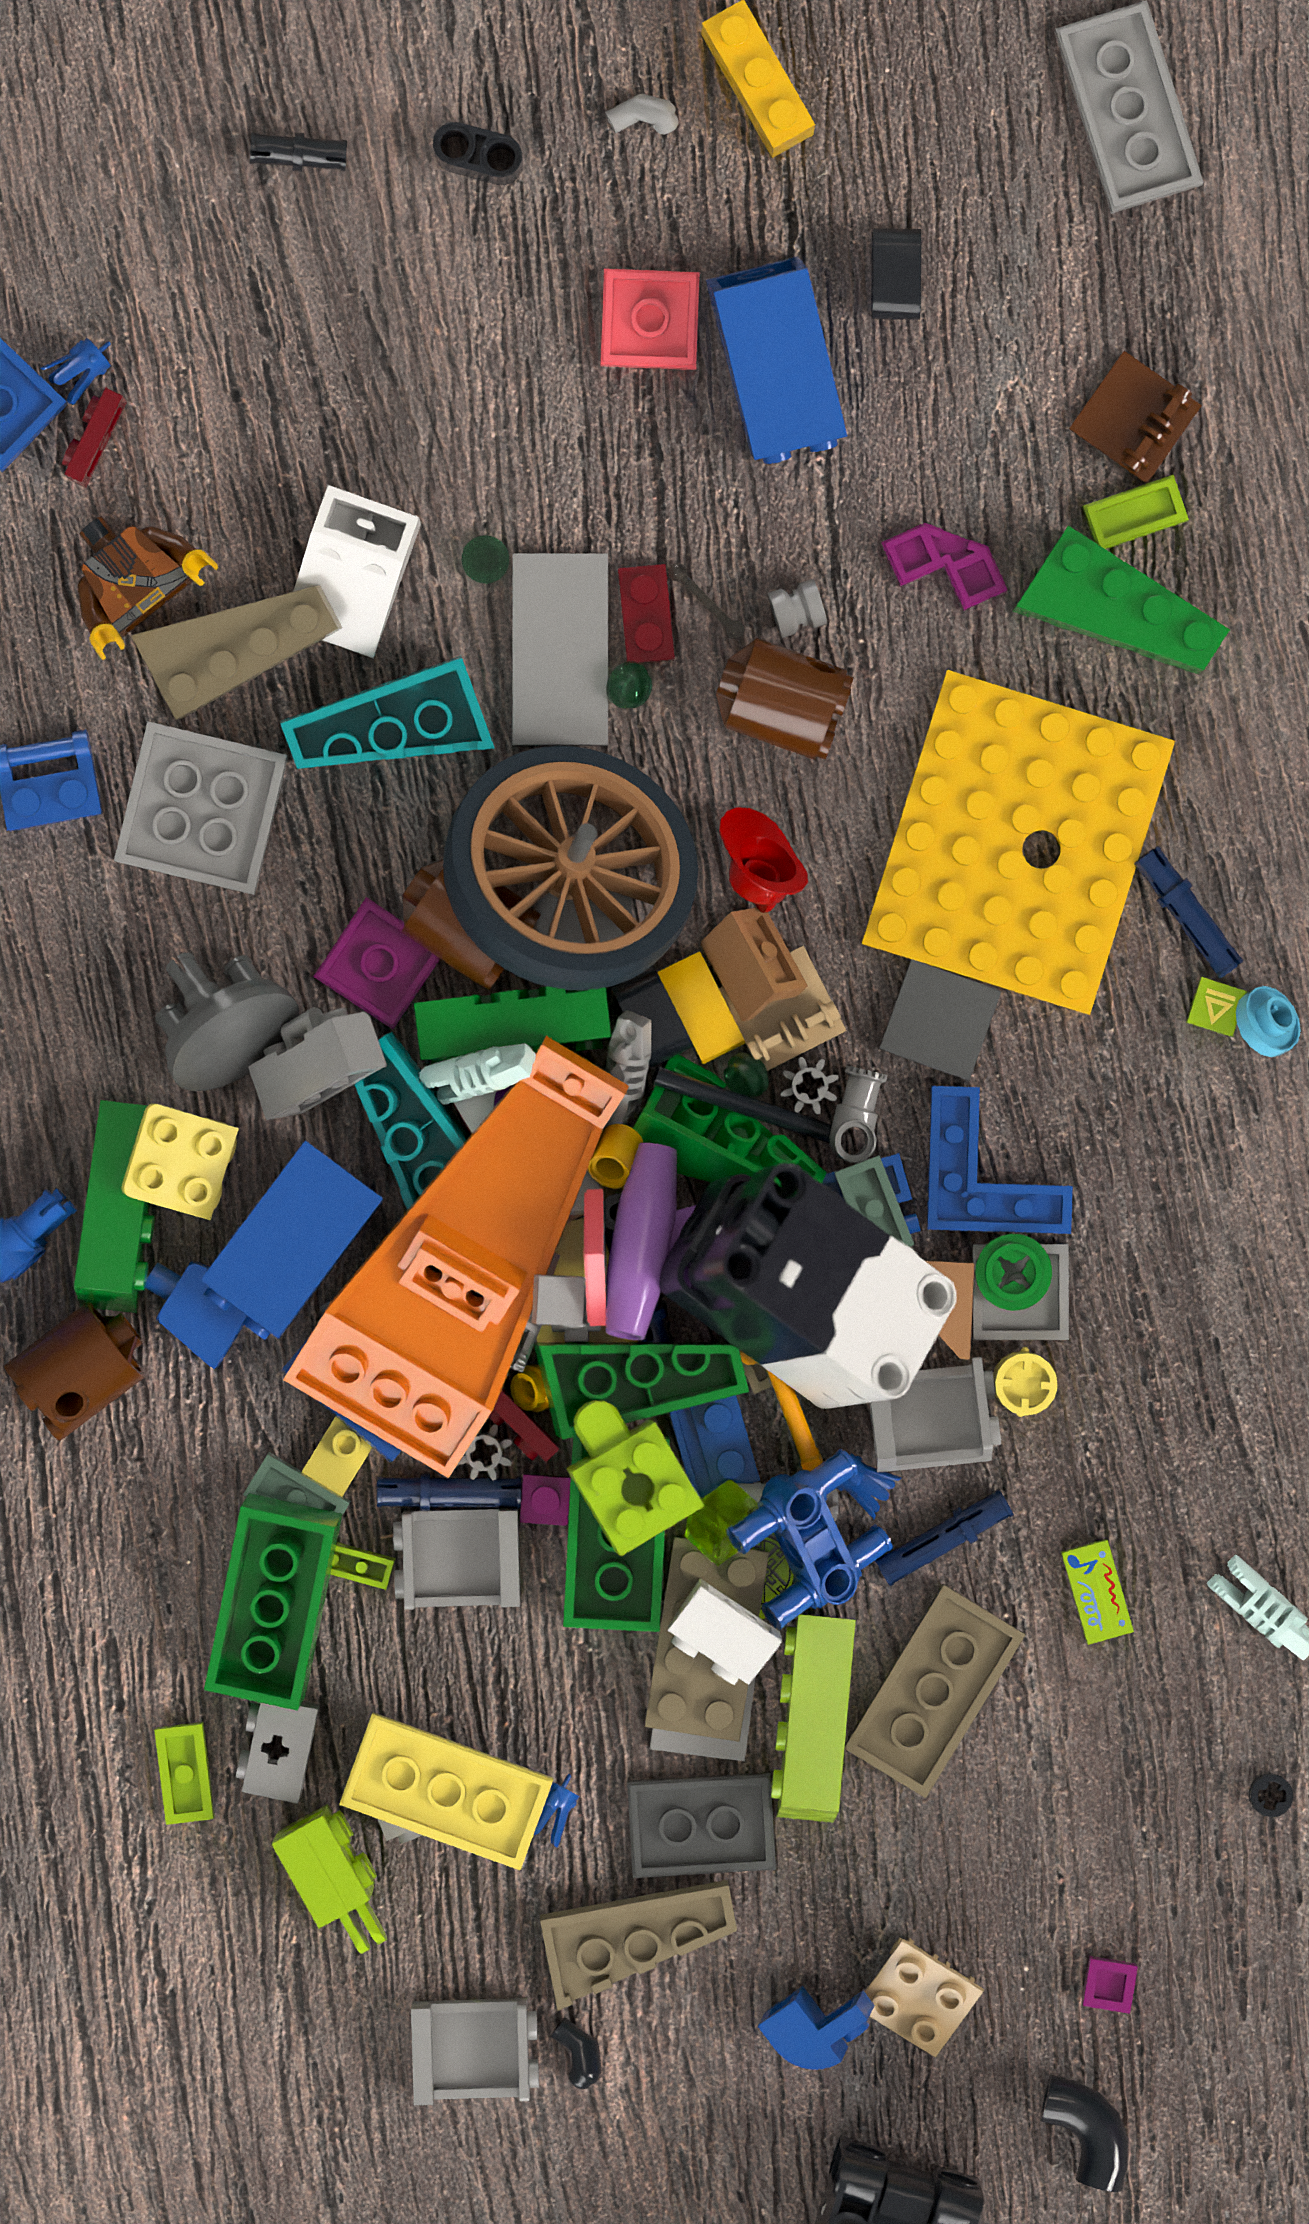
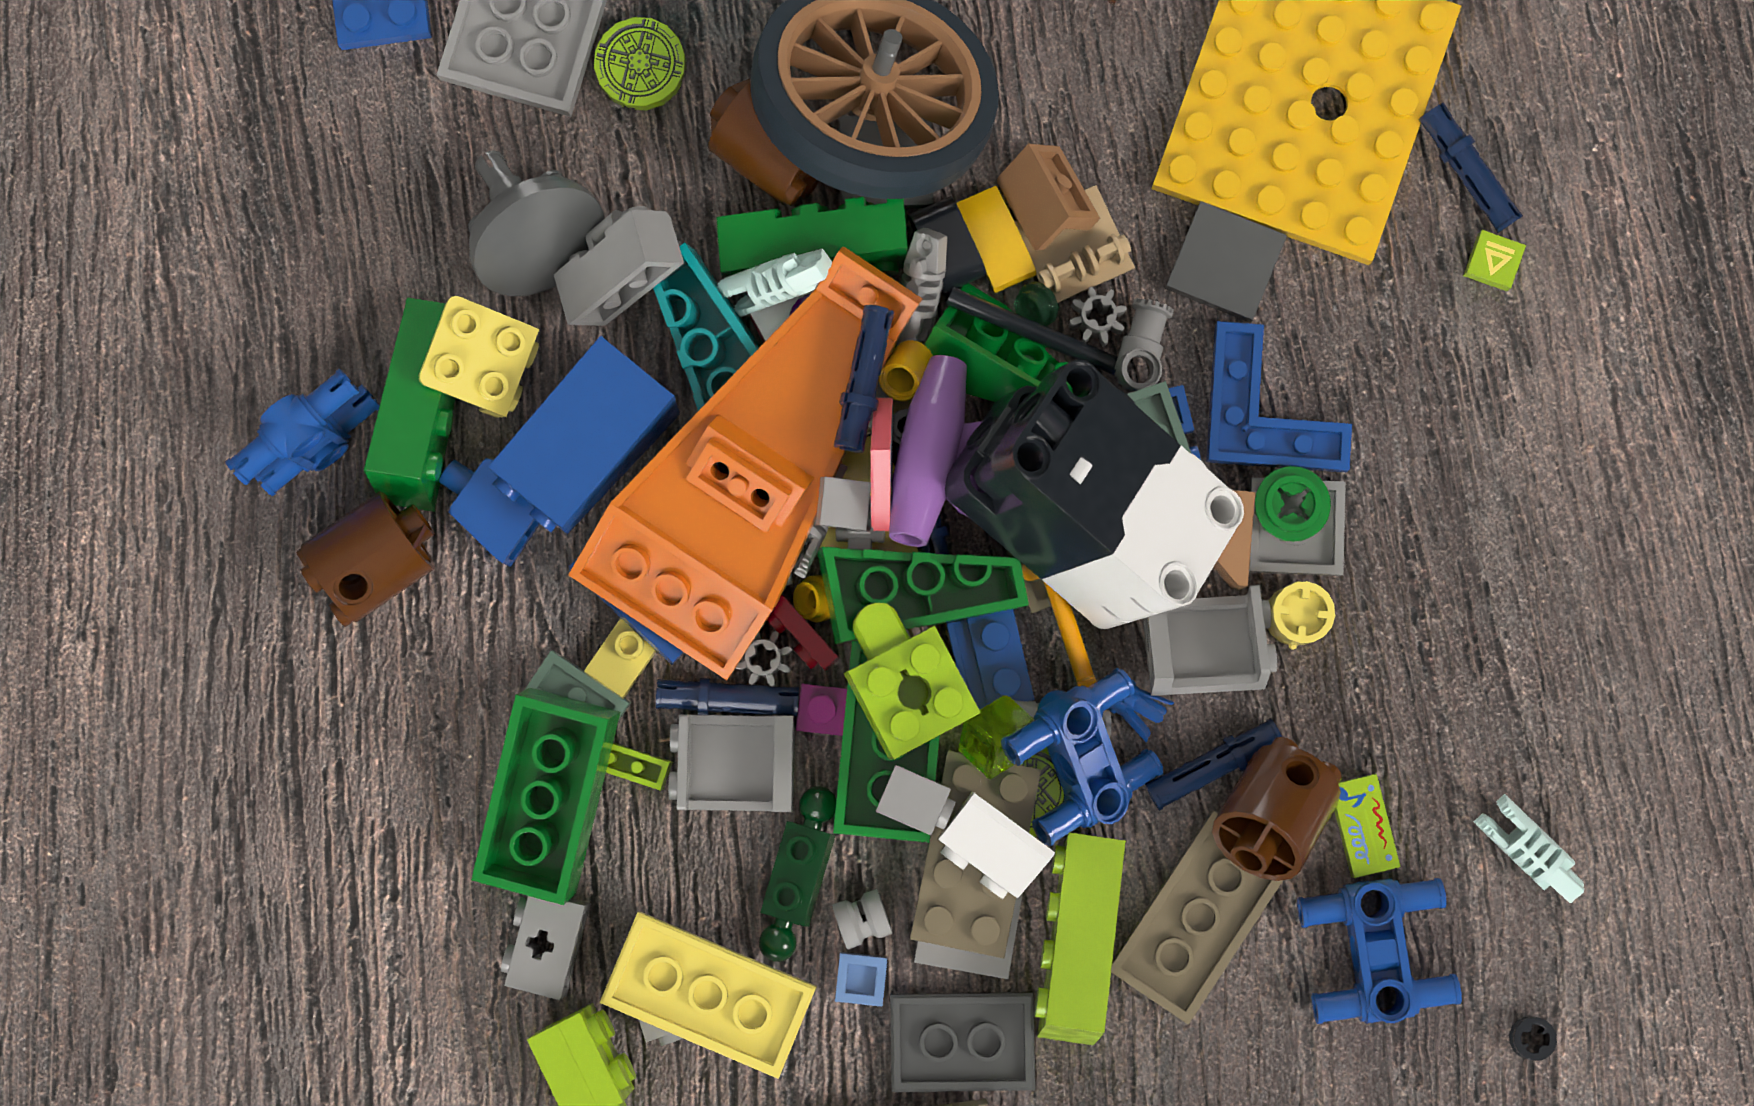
camera: 10 degrees right, 5 degrees down
lime plate [154,1722,215,1825] -> none
magenta tile [313,897,440,1030] -> none
blue piece [534,1774,580,1848] -> none
red piece [719,807,808,913] -> none
medium azure plate [1236,986,1301,1057] -> none
none -> lime tile [594,17,686,110]
none -> dark green plate [759,786,836,962]
none -> light grey wheel [832,889,893,950]
none -> dark blue pin [833,305,894,453]
none -> medium blue plate [835,952,888,1007]
none -> light grey brick [876,765,956,835]
none -> reddish brown cylinder [1212,737,1342,881]
none -> blue piece [1297,878,1462,1024]

